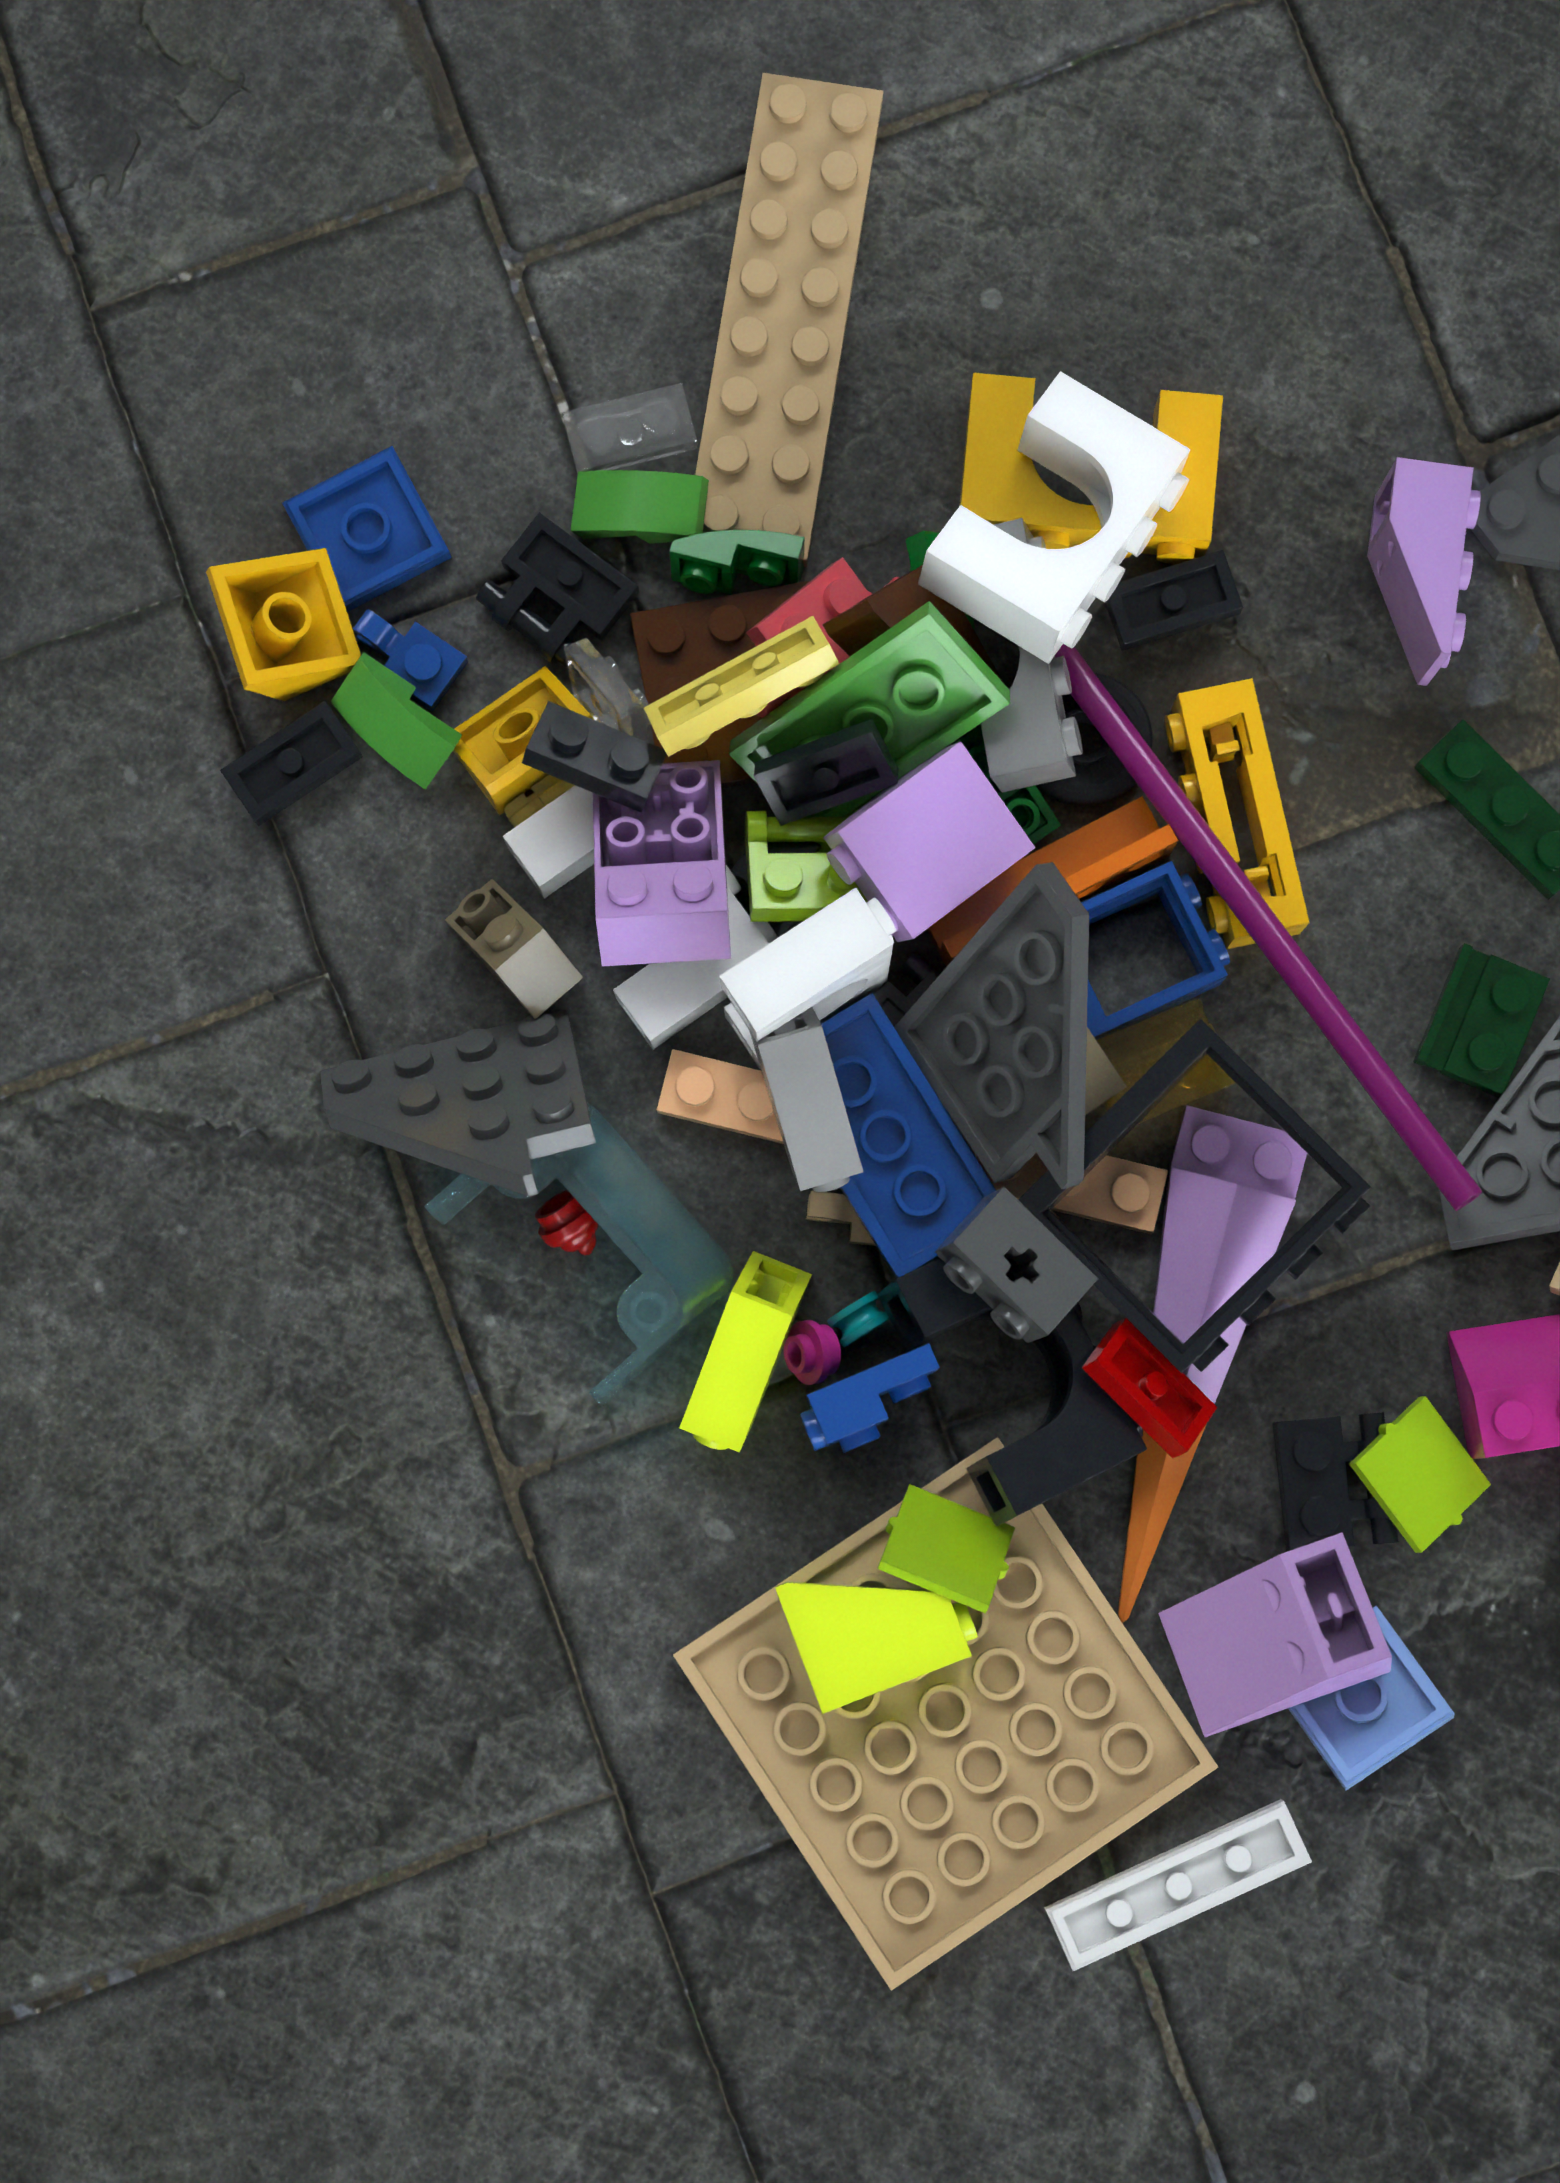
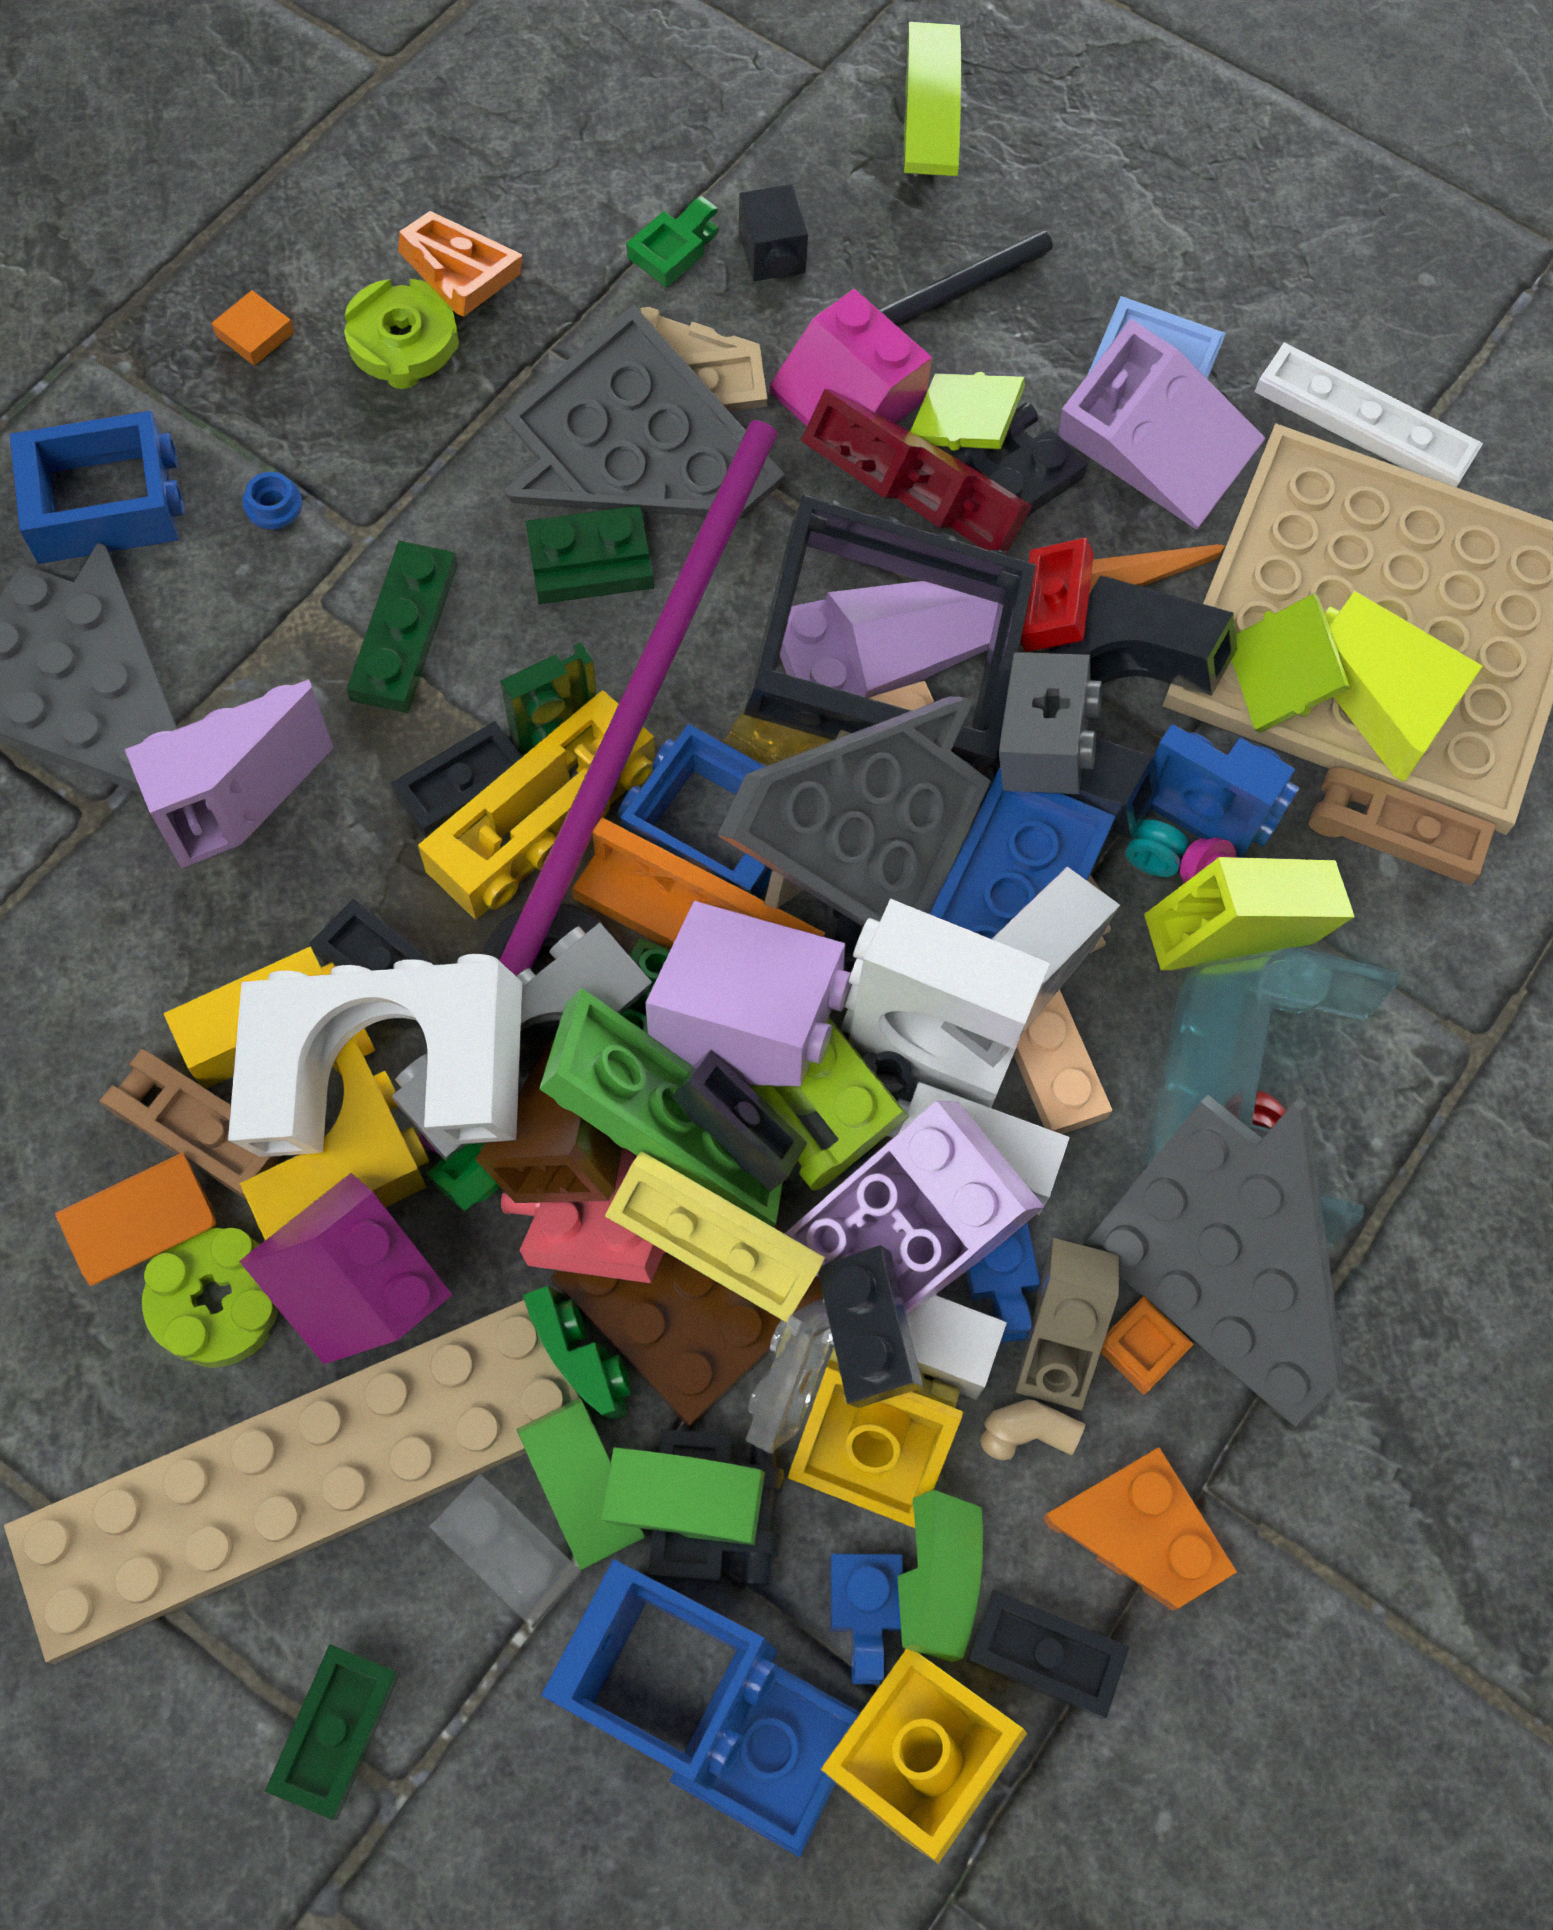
camera: 130 degrees left, 15 degrees down
none -> orange slope [56,1152,217,1286]
none -> medium nougat plate [99,1049,282,1200]
none -> lime plate [142,1228,281,1368]
none -> magenta slope [239,1173,452,1364]
none -> dark green plate [264,1644,400,1820]
none -> black plate [391,721,522,838]
none -> dark green plate [500,642,597,757]
none -> blue window [541,1559,778,1791]
none -> bright green slope [601,1447,765,1545]
none -> dark red slope [800,389,1032,555]
none -> blue plate [966,1223,1040,1344]
none -> tan arm [980,1399,1085,1460]
none -> orange wing [1042,1447,1237,1611]
none -> orange tile [1100,1296,1194,1395]
none -> medium nougat plate [1309,767,1496,885]

